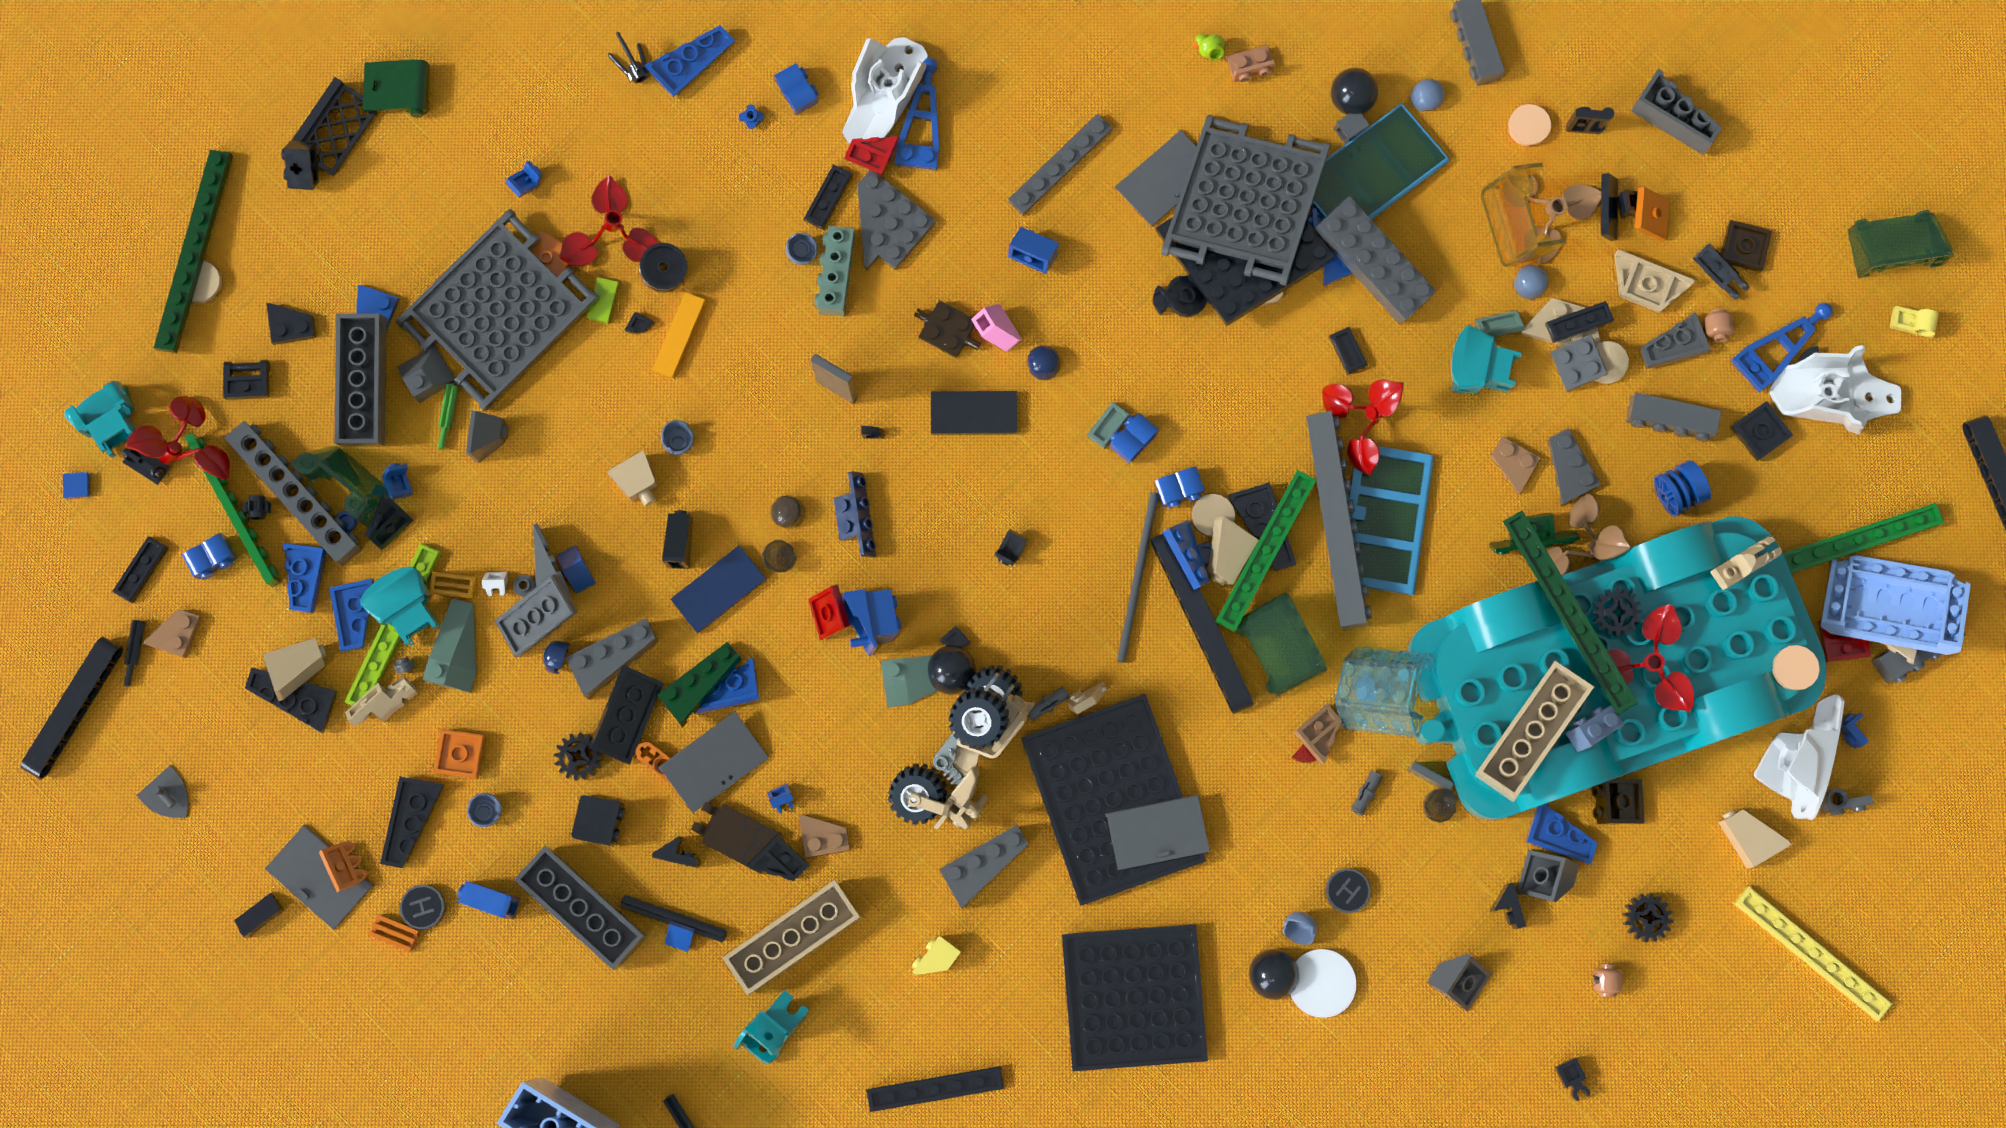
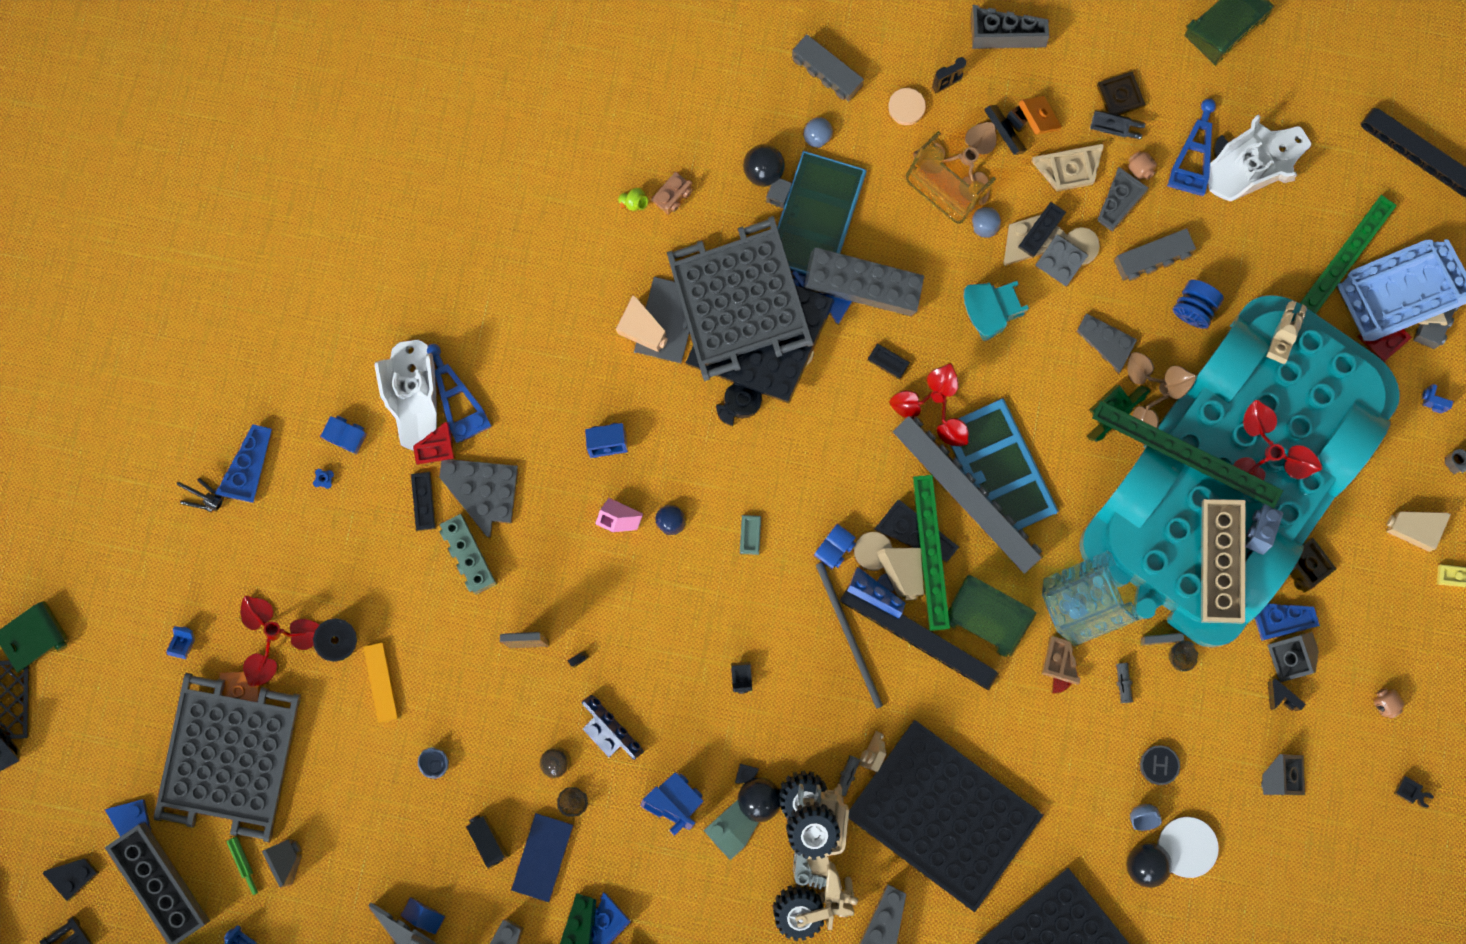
camera: 30 degrees left, 0 degrees up
dark grey slope [397,345,455,403] -> none
lime tile [587,277,619,324] -> none
tan torso [607,451,658,507] -> none
black tile [625,312,654,334] -> none
sand blue hair [785,233,817,265] -> none
red tile [808,585,850,640] -> none
dark brown plate [914,300,982,358] -> none
black tile [931,391,1017,435] -> none
dark grey plate [1008,114,1112,216] -> none
dark grey container [1105,795,1210,870] -> none
blue brick [1110,413,1159,464] -> none
sand green tile [1475,310,1524,337] -> none
medium nougat wing [1490,436,1540,495] -> none
black gear [1591,587,1643,637] -> none
black gear [1622,893,1673,942] -> none
black plate [1730,401,1793,461] -> none
white piece [1754,695,1845,820] -> none
light nougat tile [1772,645,1820,690] -> none
light yellow plate [1889,306,1939,338] -> none
none -> light nougat slope [616,296,668,352]

